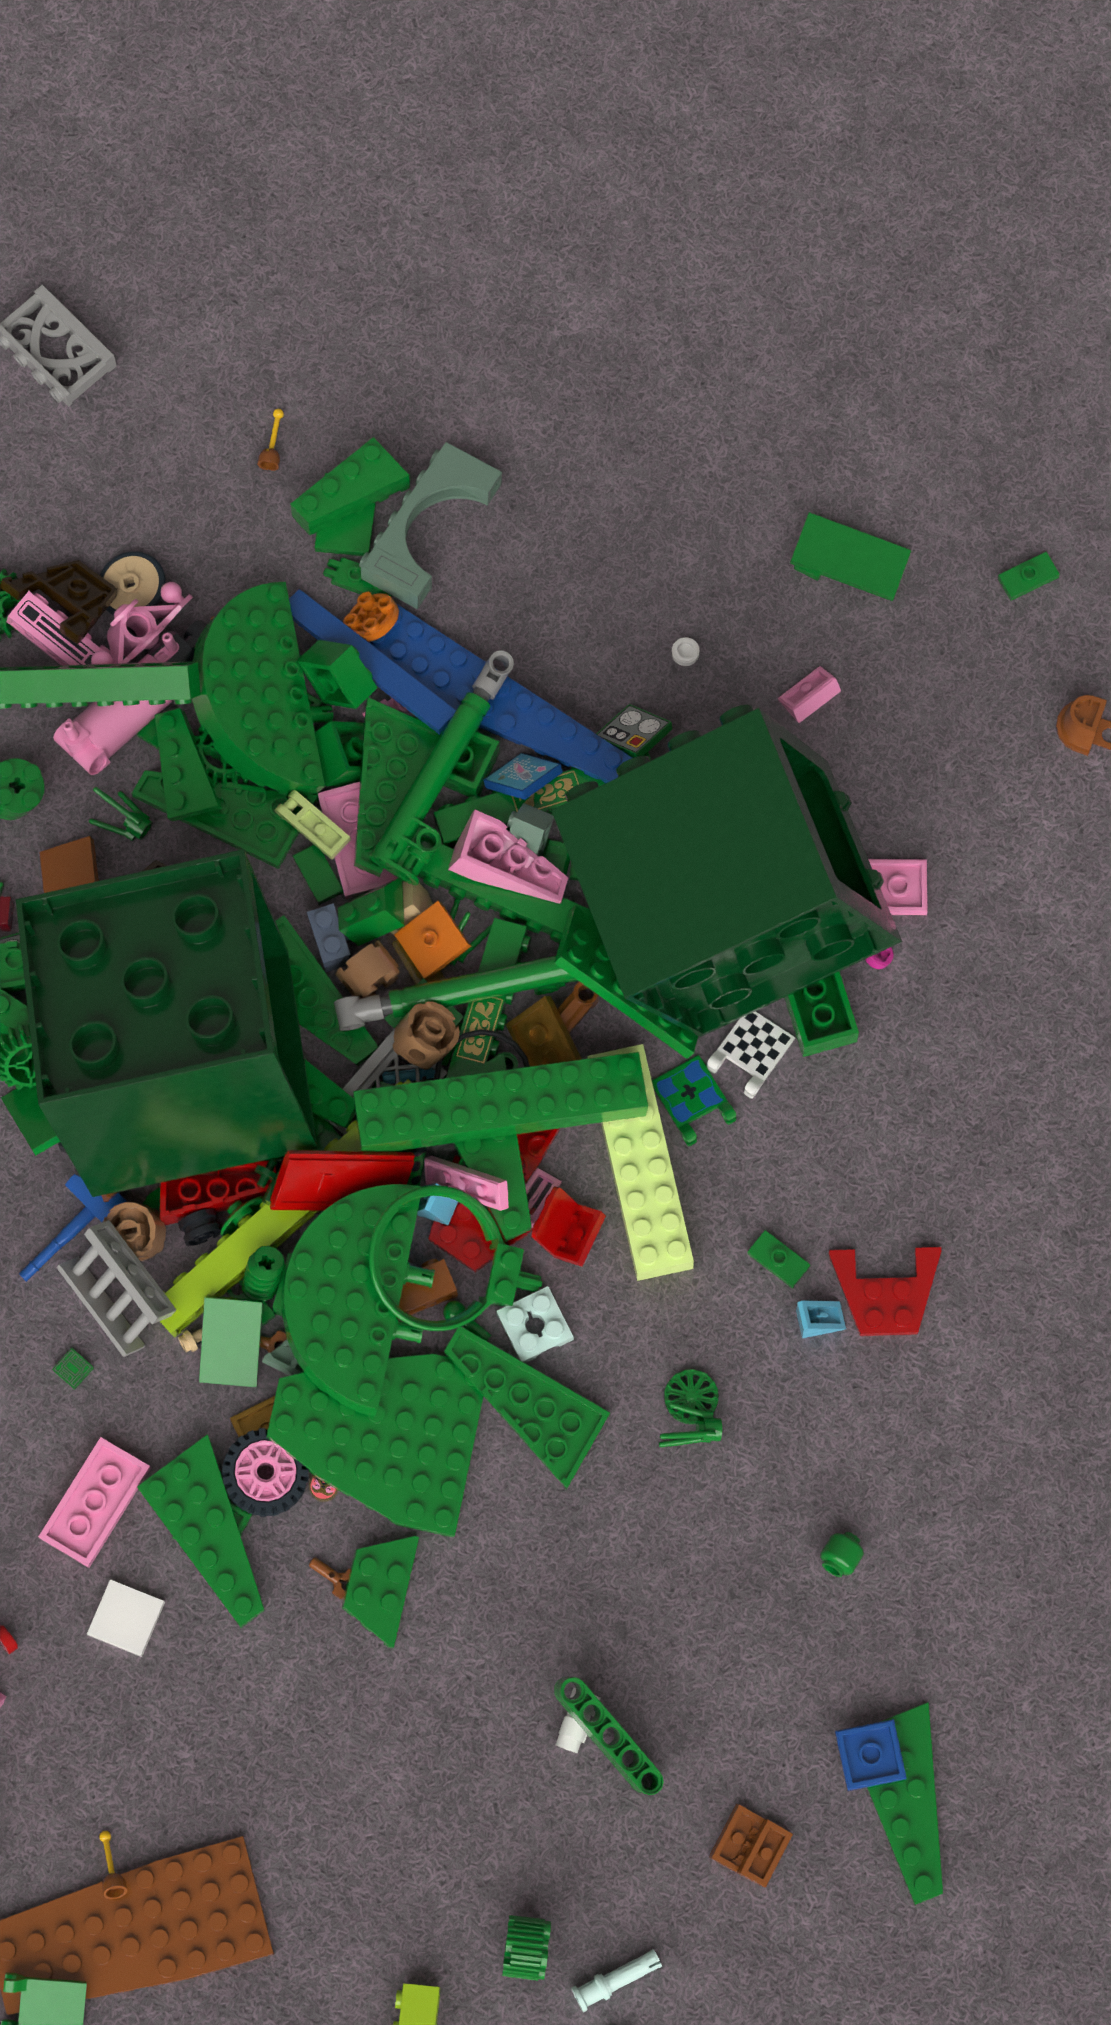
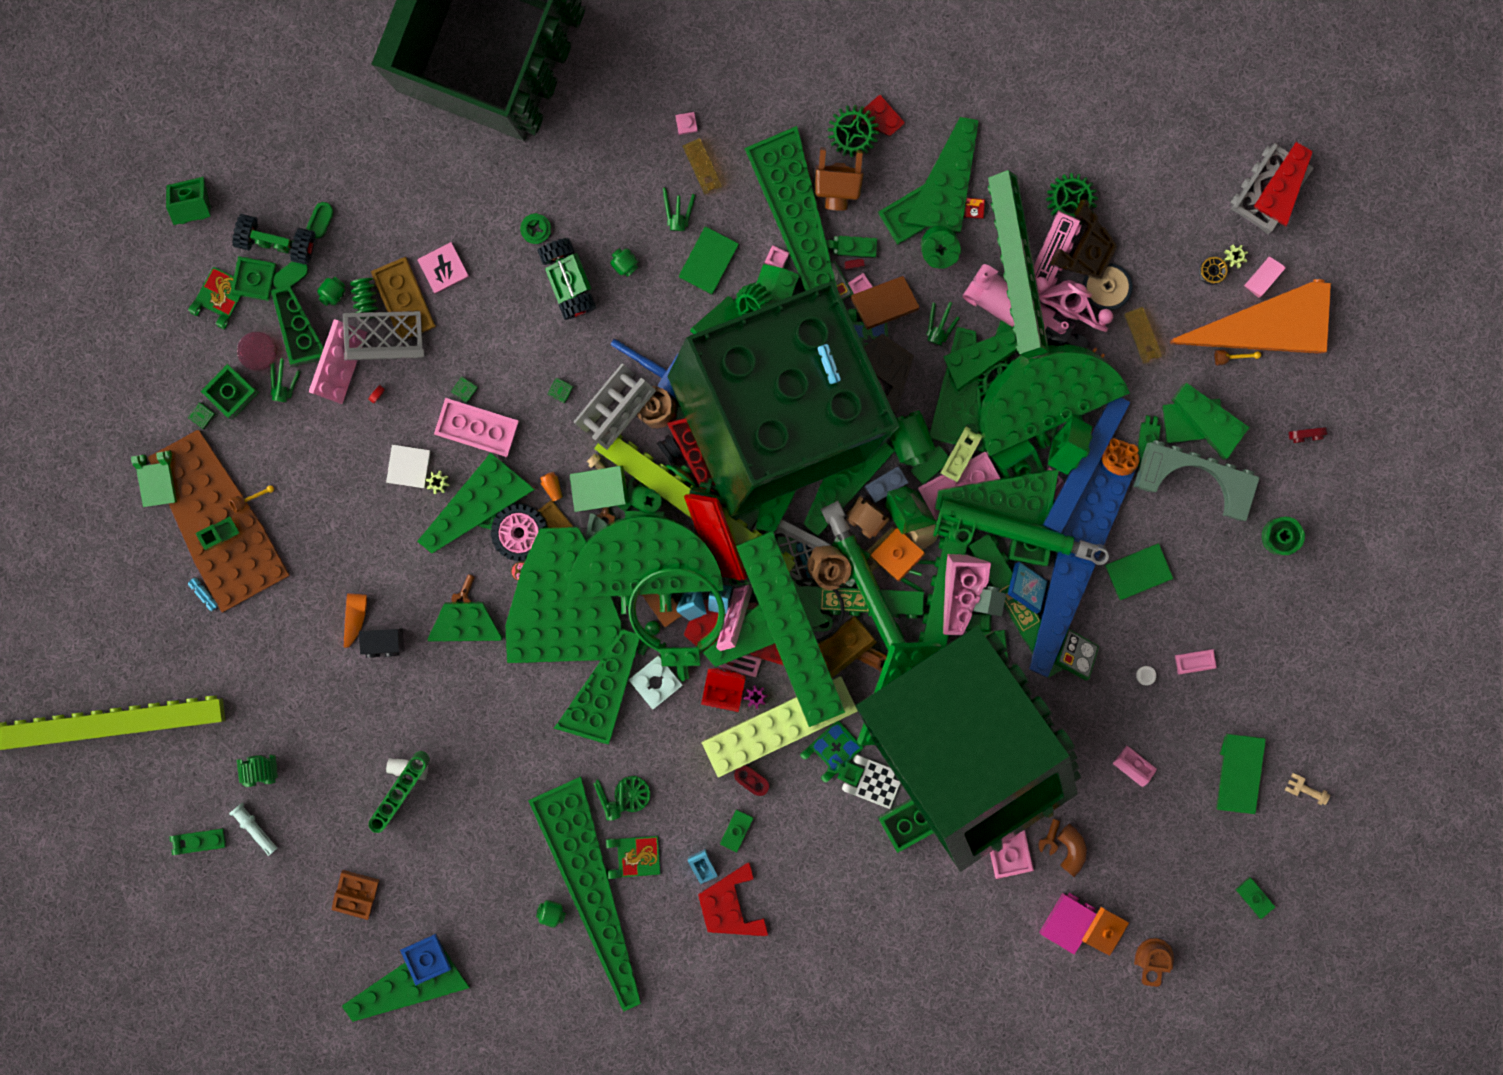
camera: 75 degrees right, 15 degrees up
none -> medium azure axle [188,578,218,611]
none -> green brick [195,517,240,551]
none -> orange piece [344,593,367,648]
none -> black brick [359,628,404,658]
none -> yellowish green gear [426,471,450,494]
none -> green tile [451,377,478,403]
none -> green wing [528,776,641,1012]
none -> orange cone [540,472,563,502]
none -> flag [606,836,660,879]
none -> medium azure slope [676,592,707,621]
none -> dark red plate [734,765,769,796]
none -> magenta gear [744,685,768,709]
none -> medium azure axle [818,344,841,384]
none -> green plate [827,758,864,786]
none -> green cylinder [890,410,936,466]
none -> dark orange bar [1038,819,1060,856]
none -> dark pink brick [1039,893,1097,955]
none -> dark orange cylinder [1057,823,1087,878]
none -> orange plate [1082,907,1129,956]
none -> green tile [1105,543,1173,600]
none -> clear yellow plate [1124,307,1162,364]
none -> orange slope [1170,279,1331,354]
none -> bright pink tile [1175,649,1217,674]
none -> black wheel [1198,257,1228,285]
none -> yellowish green gear [1223,244,1248,268]
none -> bright pink slope [1244,257,1286,298]
none -> red wing [1254,142,1313,227]
none -> green brick [1261,517,1305,556]
none -> tan hinge [1285,773,1330,805]
none -> dark red plate [1288,427,1328,443]

